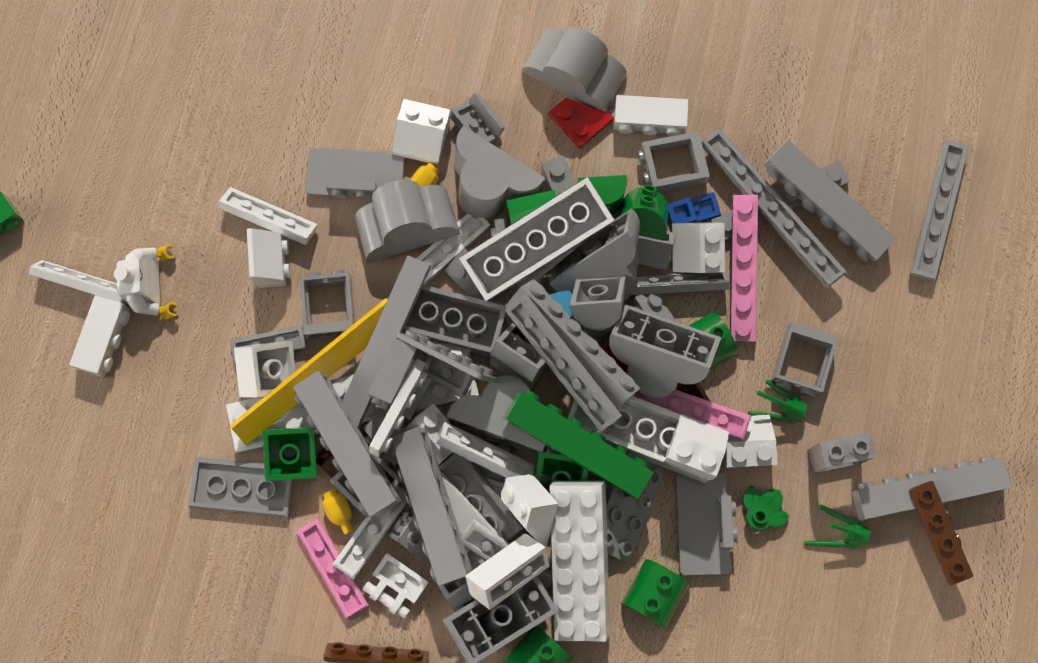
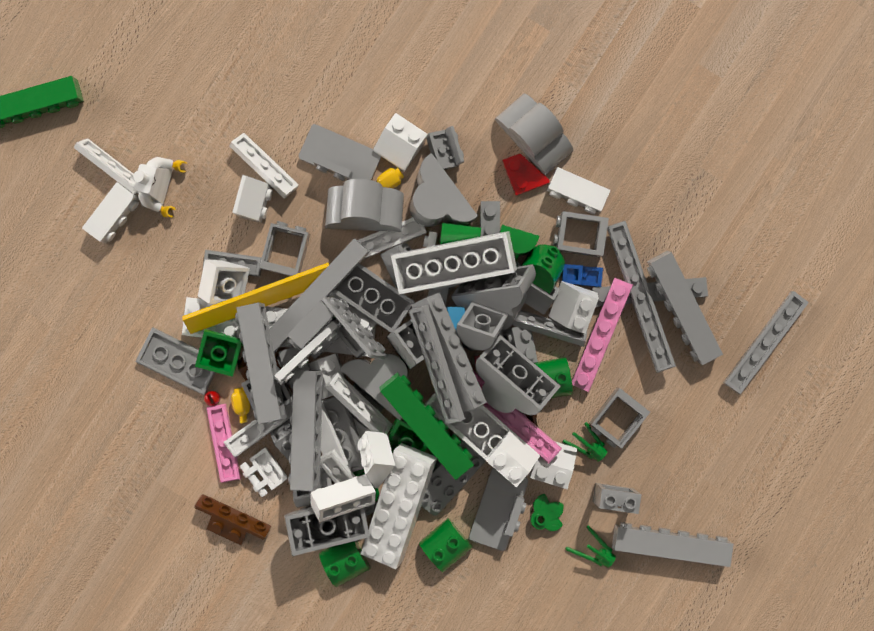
camera: 20 degrees right, 10 degrees up
reddish brown bracket [909,481,973,585] -> none
none -> red hinge [204,391,220,406]

